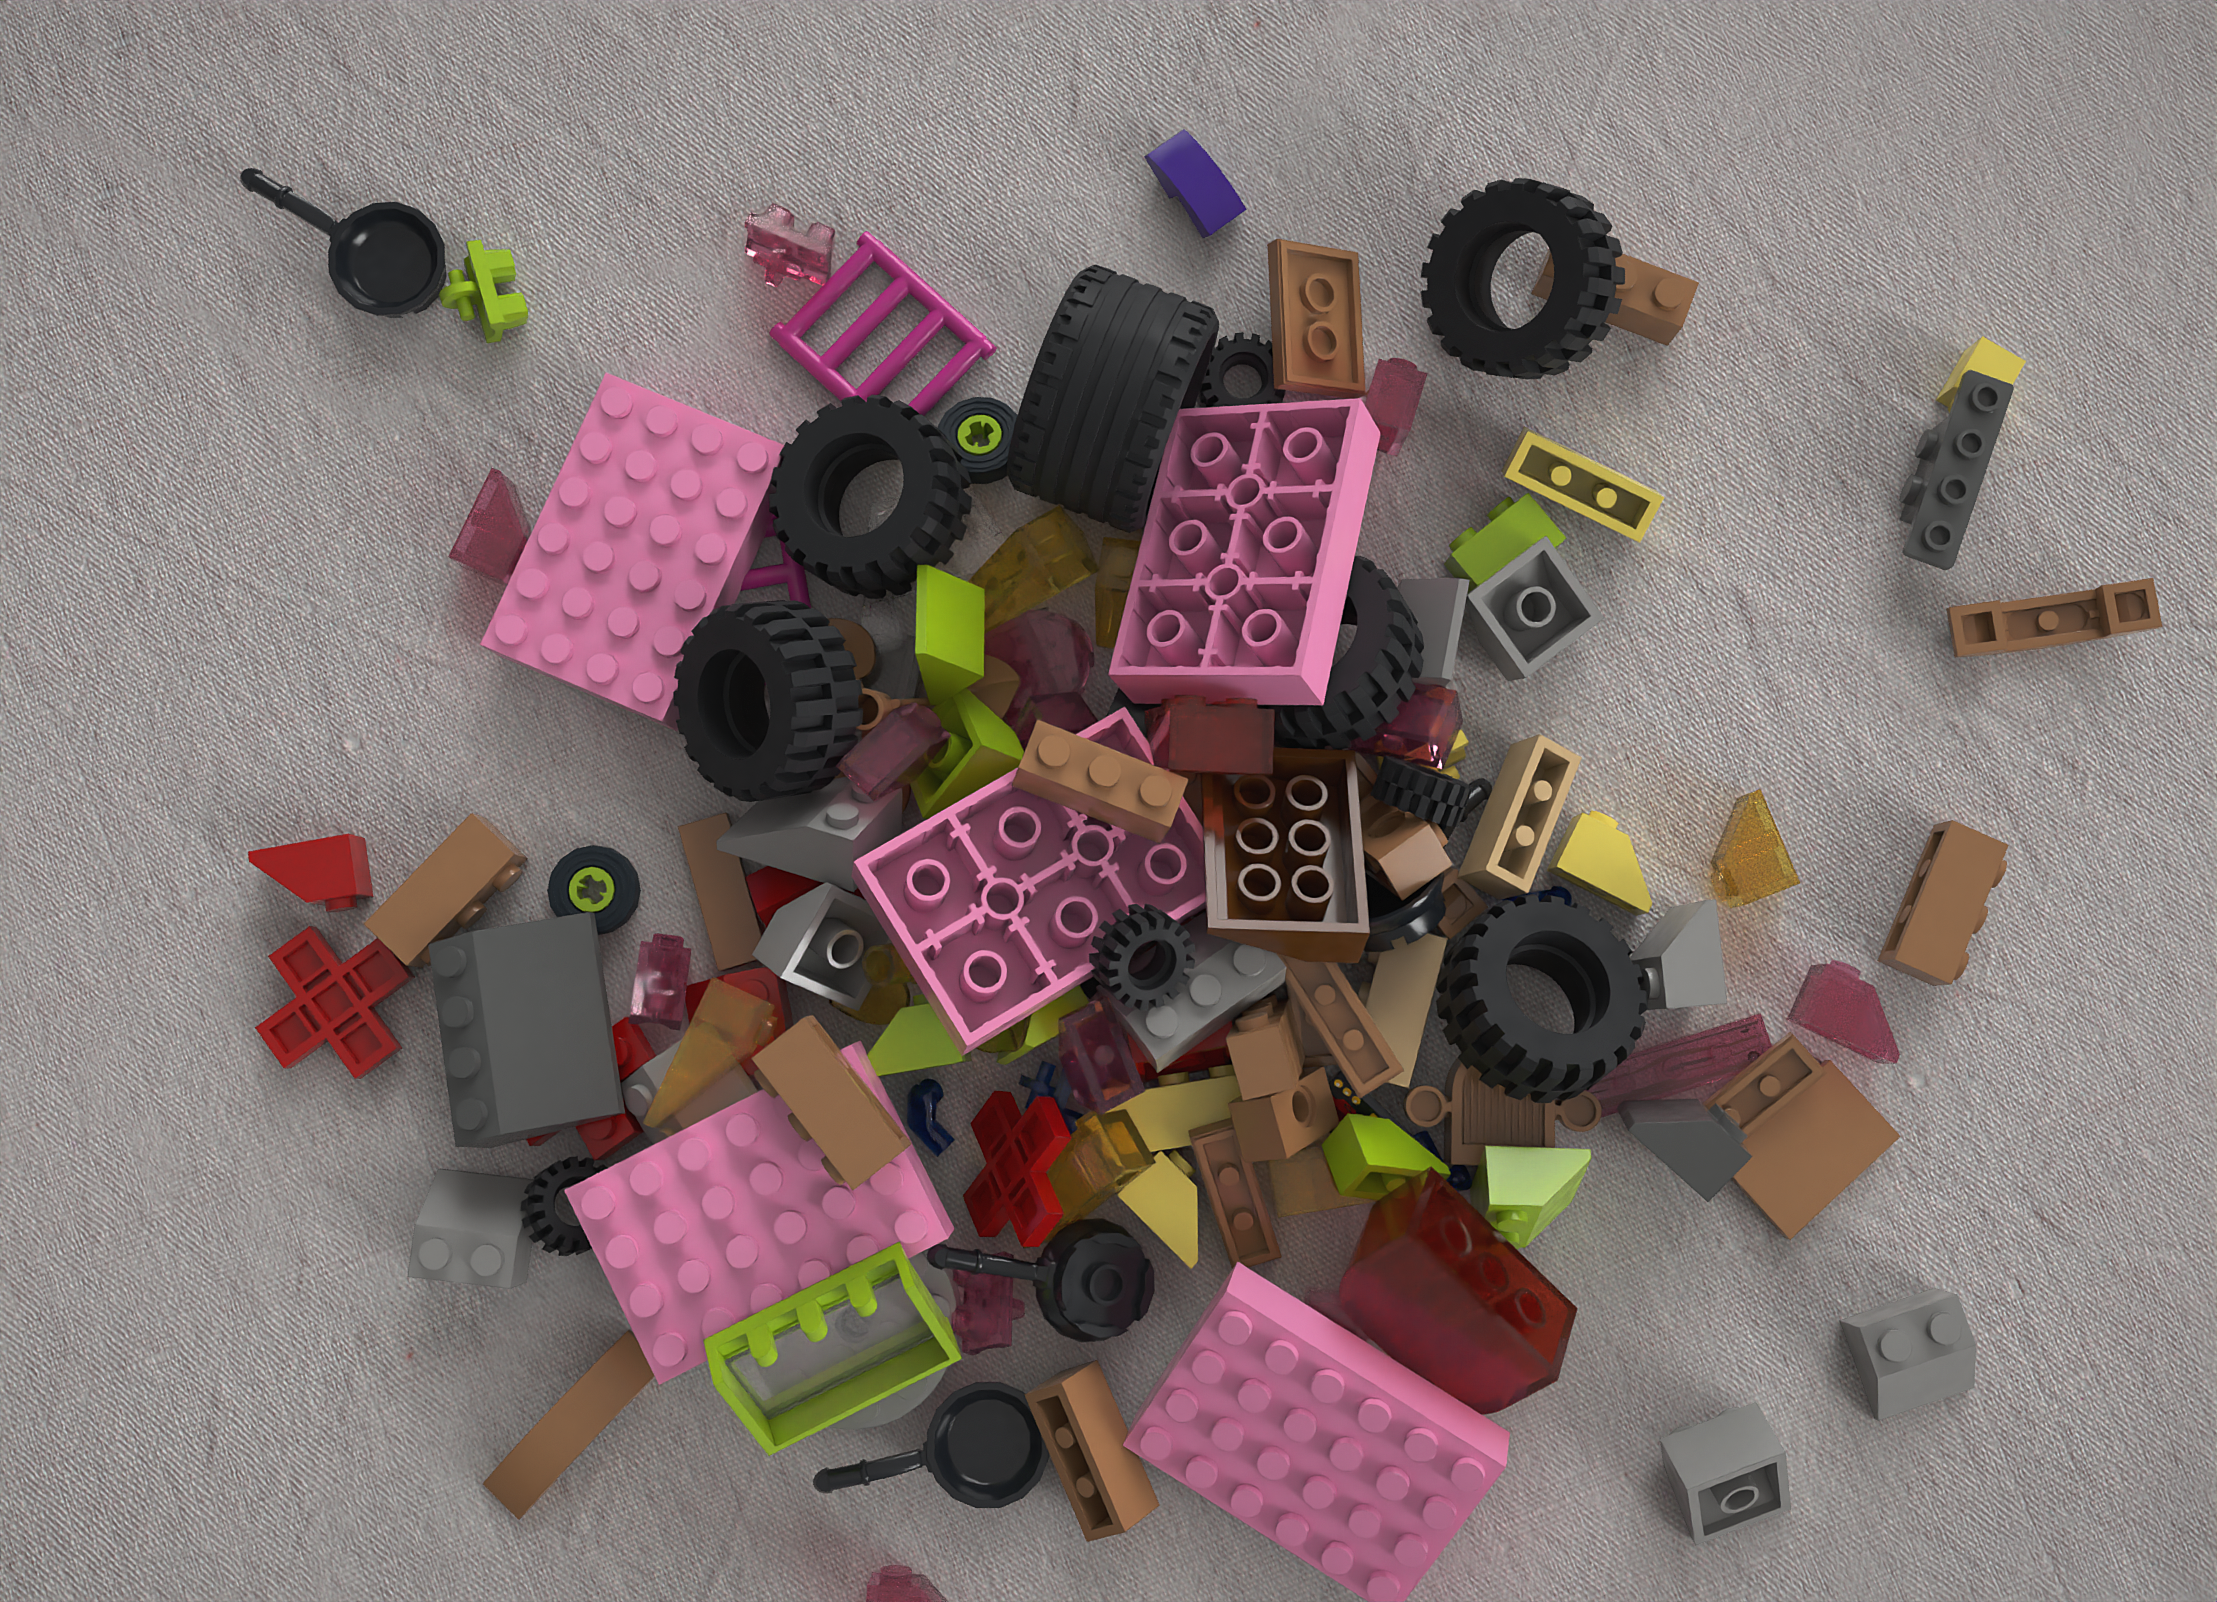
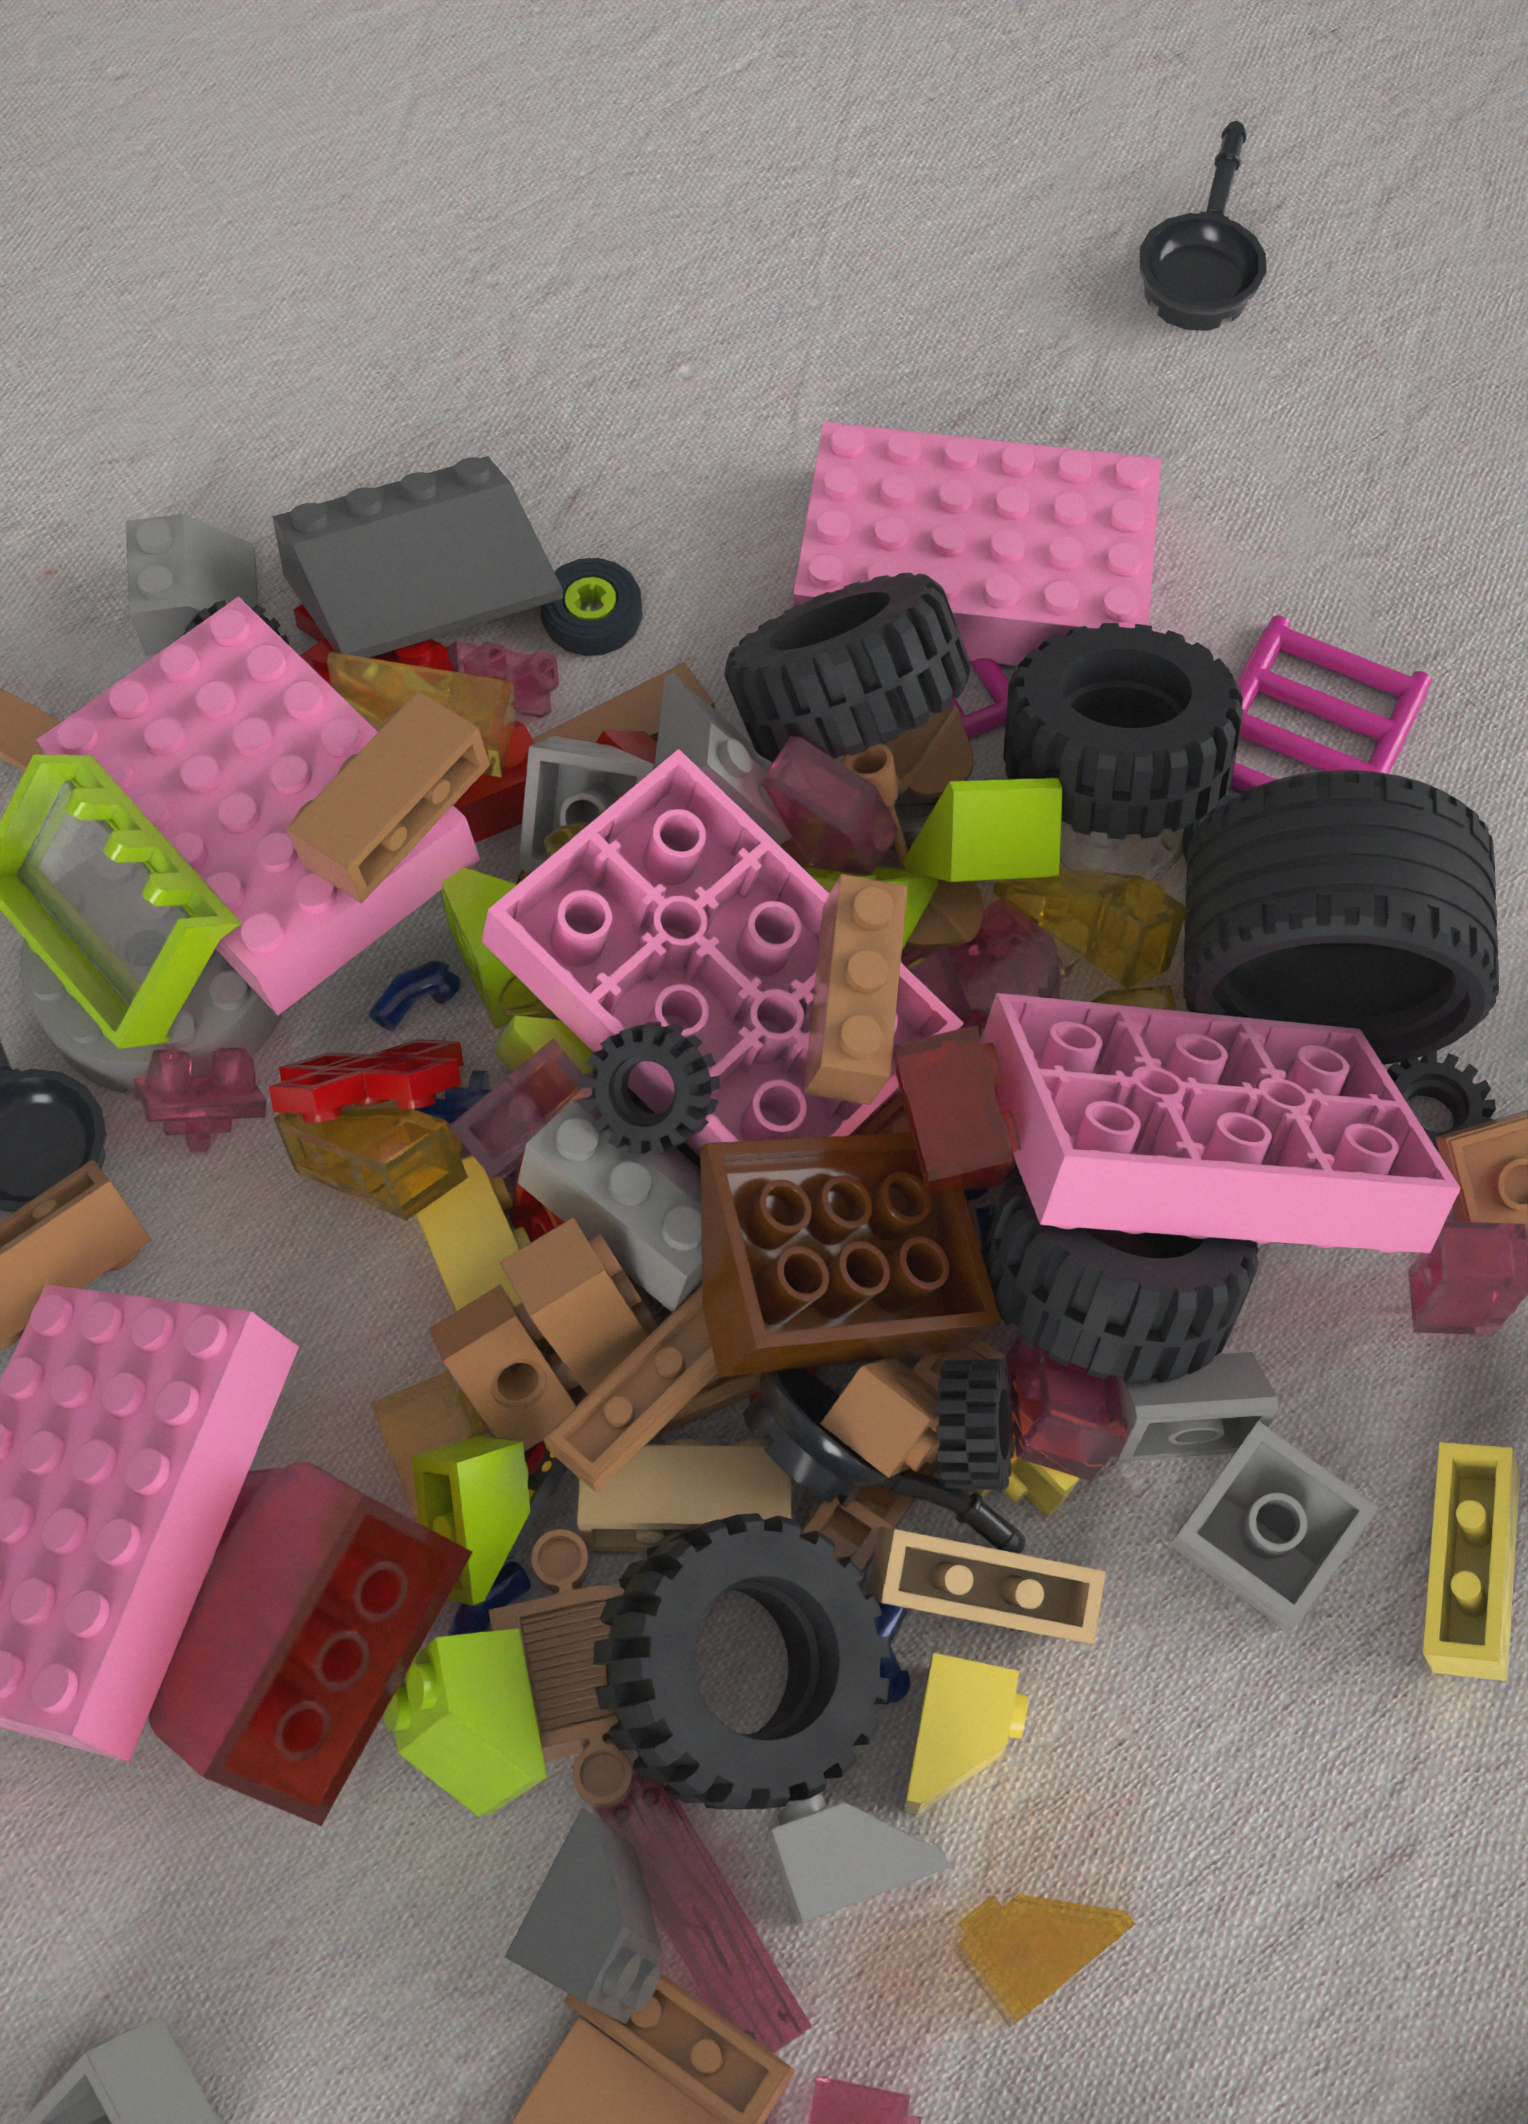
camera: 75 degrees right, 20 degrees down
red slope [248,834,374,912] -> none
red plate [255,926,415,1079] -> none
medium nougat brick [364,813,528,968] -> none
lime hips [439,239,528,343] -> none
clear pink slope [448,467,532,587] -> none
clear pink hips [745,203,835,287] -> none
black piece [926,1218,1155,1343] -> none
light yellow slope [1117,1149,1198,1269] -> none
medium nougat tile [1188,1117,1282,1269] -> none
lime brick [1444,493,1566,593] -> none

